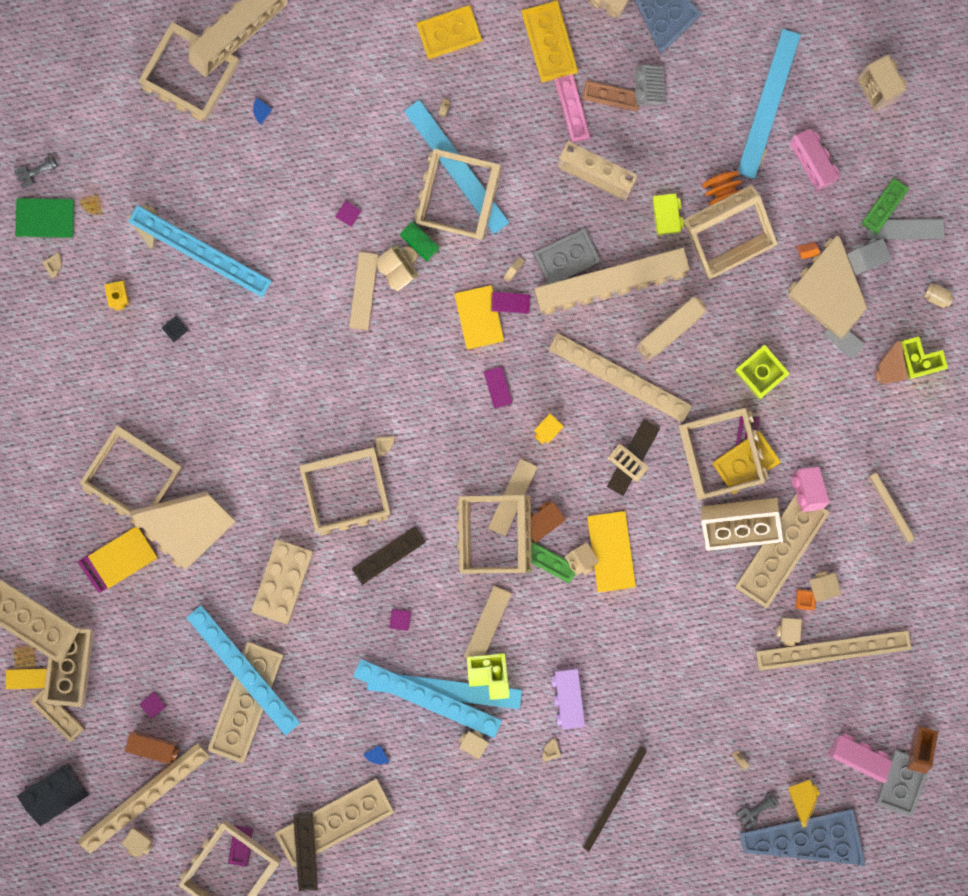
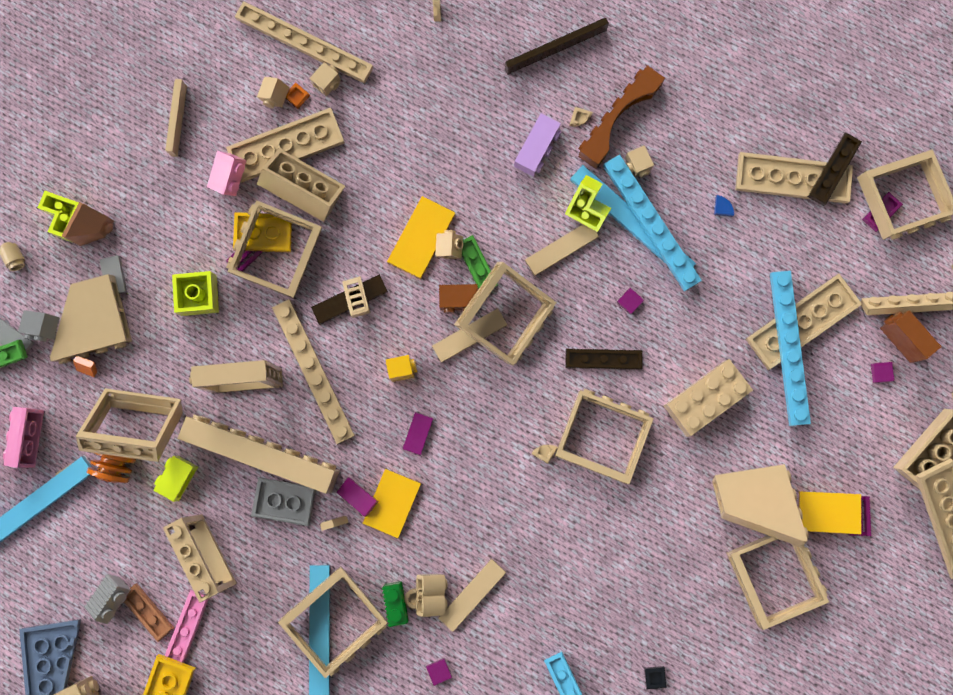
camera: 145 degrees left, 5 degrees down
none -> dark orange arch [578,65,665,169]

